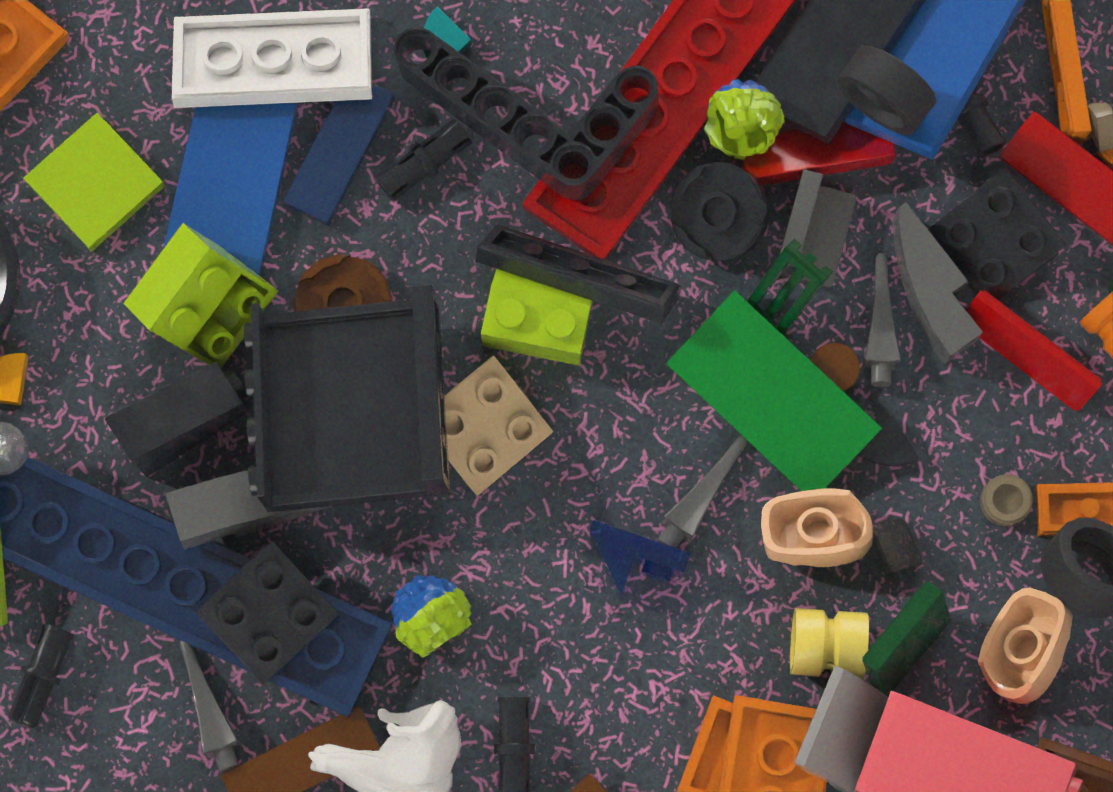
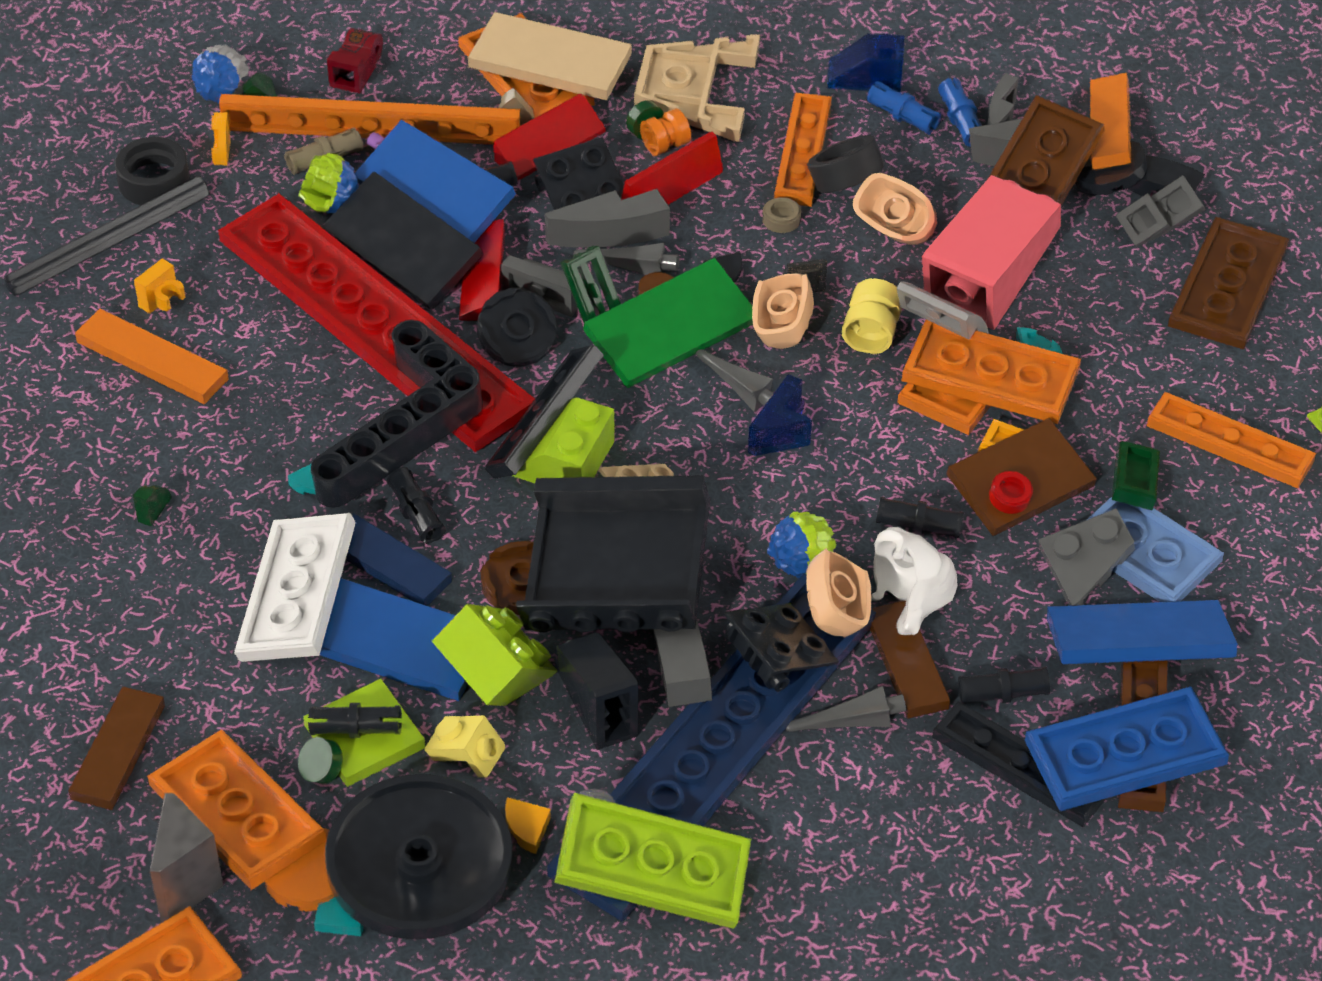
camera: 80 degrees left, 30 degrees down
black axle [8,624,74,728] -> none
lime piece [704,79,785,160] -> none
black tyre [836,46,937,135] -> none
dark green tile [862,581,951,697] -> none
none -> tile [298,737,343,784]
none -> black pin [308,703,402,738]
none -> light yellow bracket [424,716,505,778]
none -> light nougat piece [806,549,871,637]

